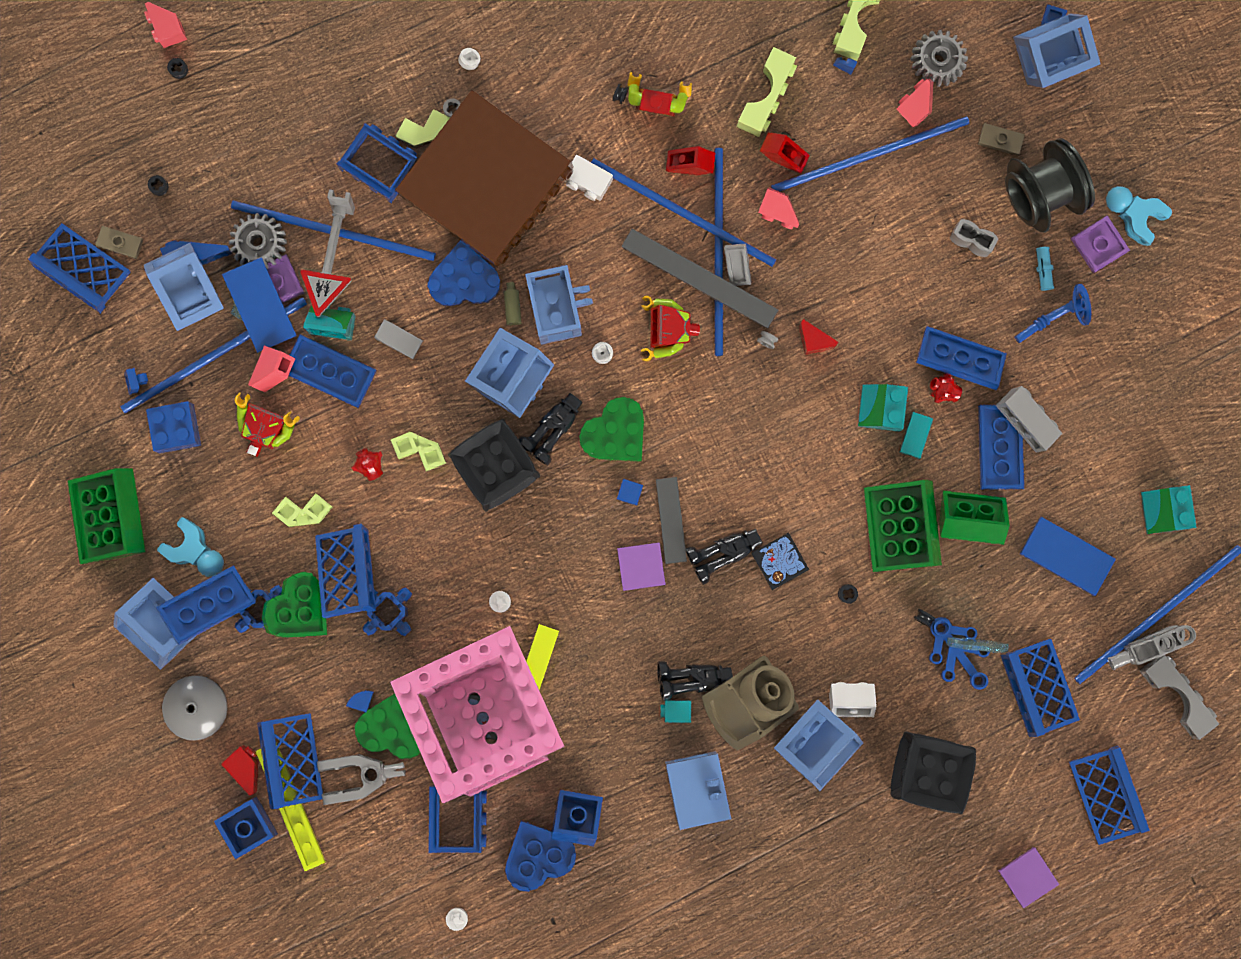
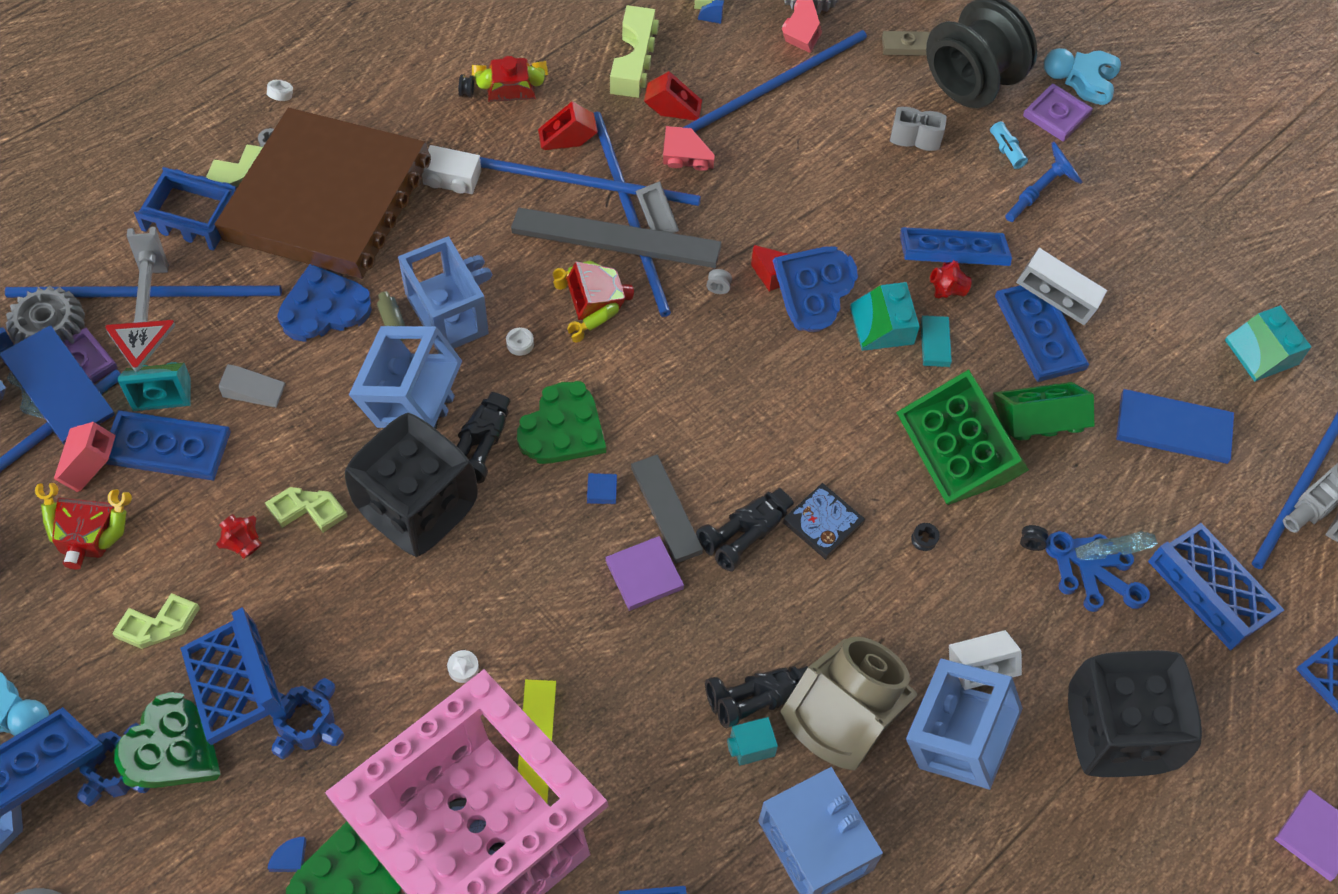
camera: 15 degrees left, 25 degrees down
none -> blue plate [773,246,858,332]

